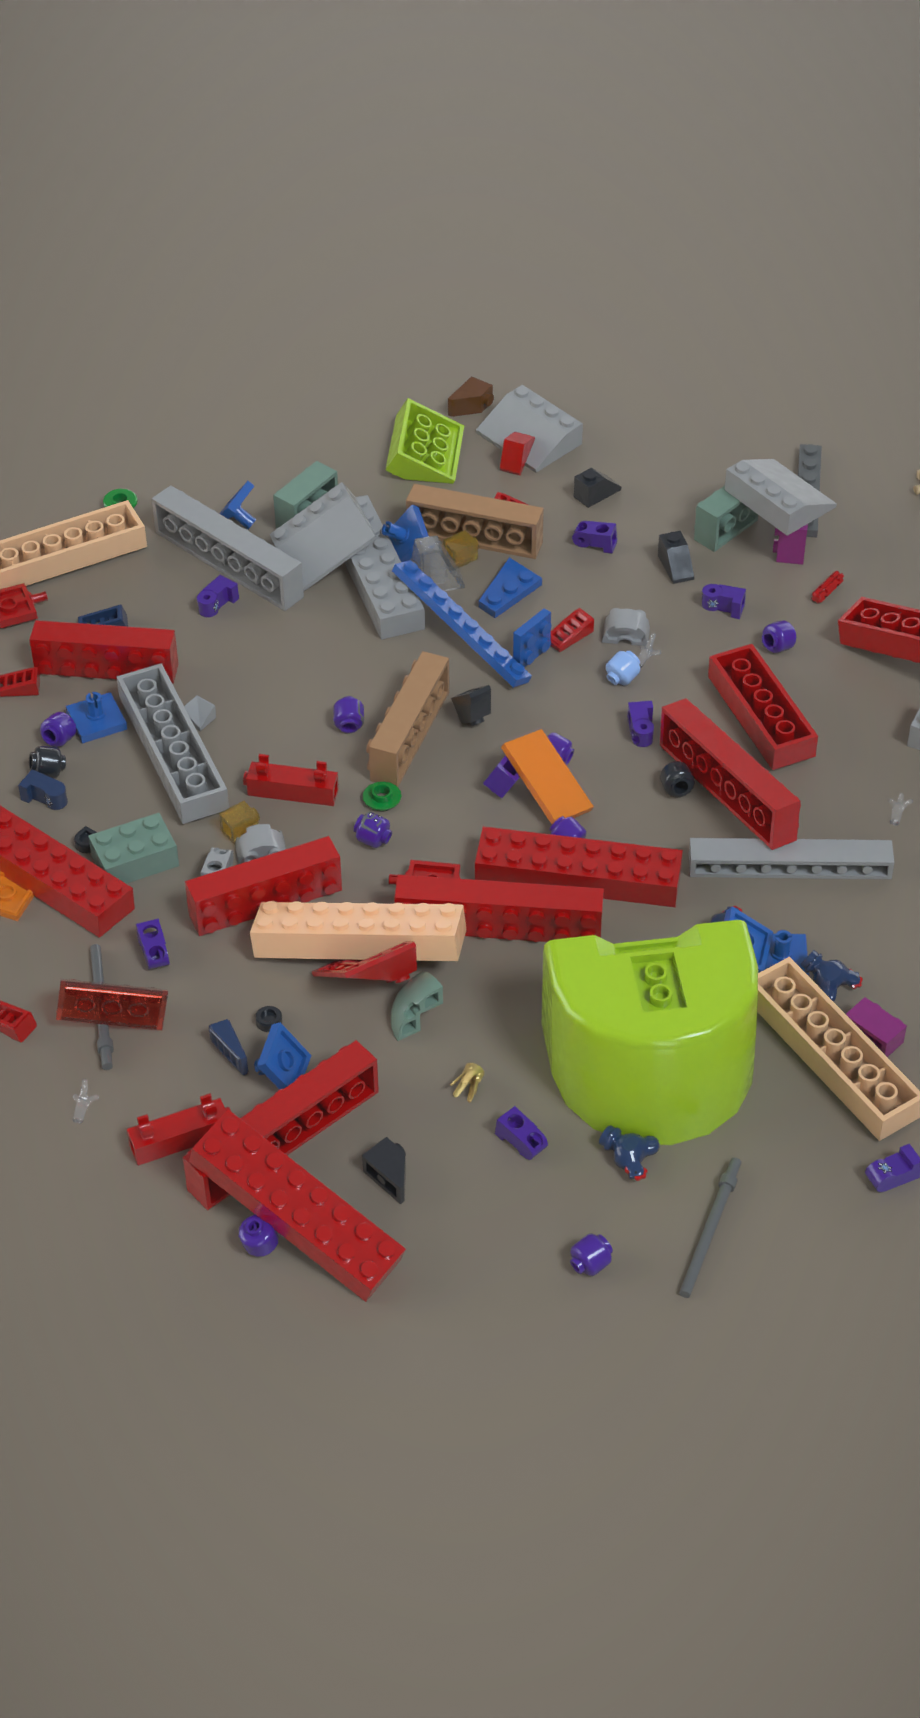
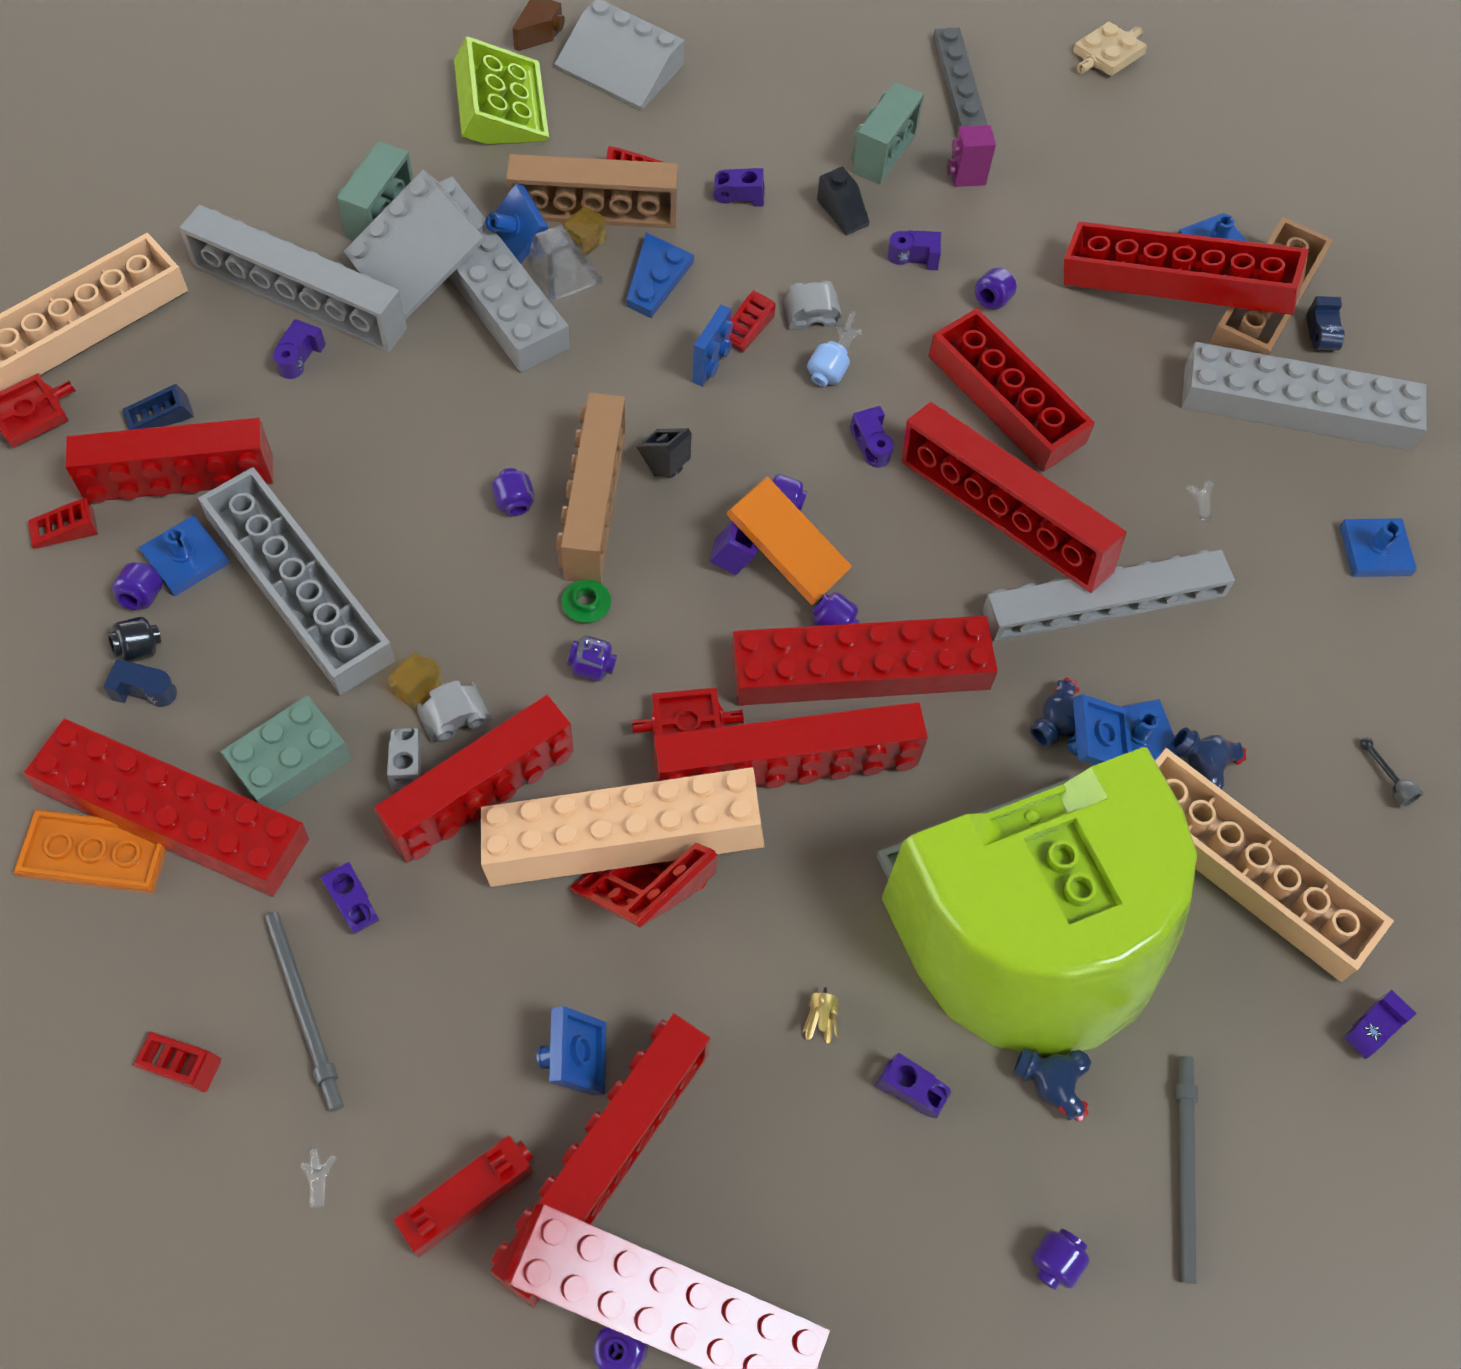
camera: 20 degrees left, 15 degrees up
clear red slope [56,978,168,1030] -> none
black tile [74,826,98,853] -> none
green piece [103,488,138,508] -> none
light grey slope [184,695,216,731] -> none
dark blue slope [209,1019,249,1075] -> none
blue tile [219,480,256,530] -> none
red brick [243,754,339,806] -> none
black tile [256,1006,282,1032] -> none
black slope [362,1137,406,1204] -> none
sand green brick [391,972,443,1041] -> none
blue plate [392,560,532,687] -> none
red slope [500,432,535,475] -> none
black slope [574,468,622,508] -> none
black head [660,761,695,797] -> none
light grey slope [725,459,837,536] -> none
red axle [811,571,844,604] -> none
magenta brick [846,997,907,1057] -> none

